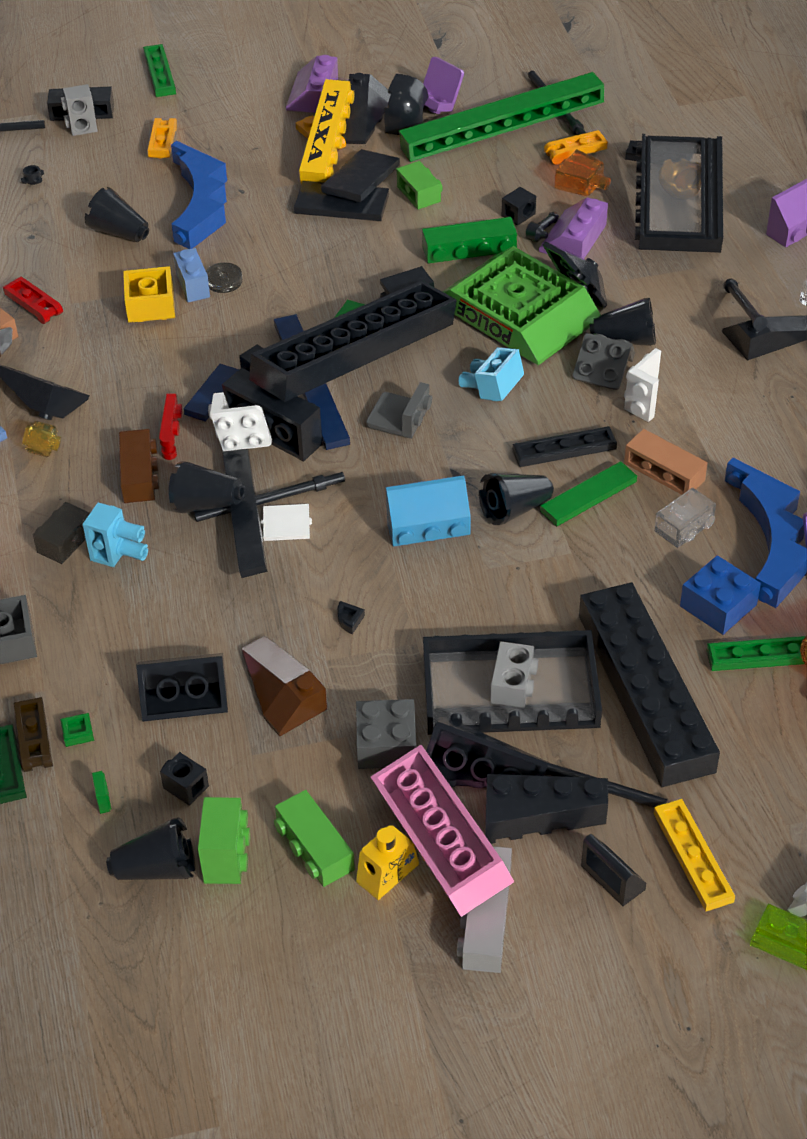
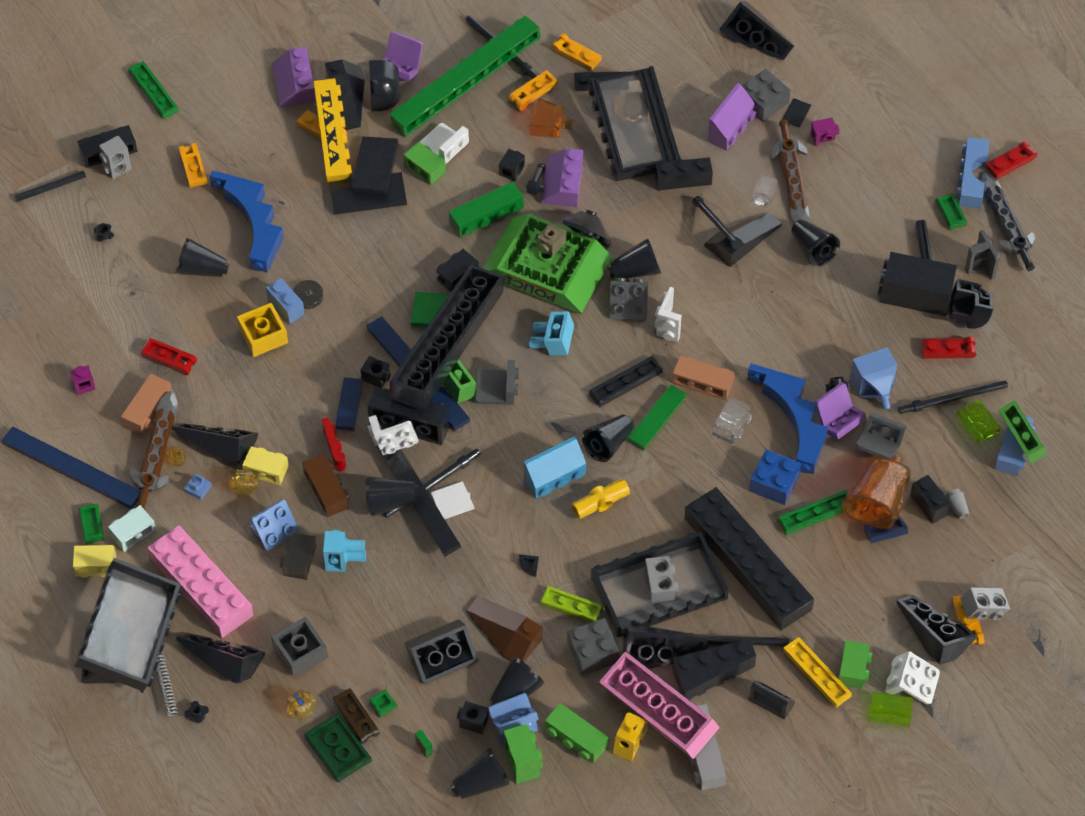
camera: 20 degrees left, 10 degrees up
none -> light yellow brick [243,446,289,485]
none -> medium blue bracket [249,499,299,551]
none -> white bracket [420,123,469,164]
none -> bright green brick [443,359,476,403]
none -> medium blue bracket [488,693,539,745]
none -> black cone [490,657,544,706]
none -> dark tan brick [537,222,566,257]
none -> lime tile [540,586,603,623]
none -> light orange plate [551,33,602,72]
none -> yellow piece [571,478,630,519]
none -> black brick [655,157,713,191]
none -> bright green brick [839,640,872,689]

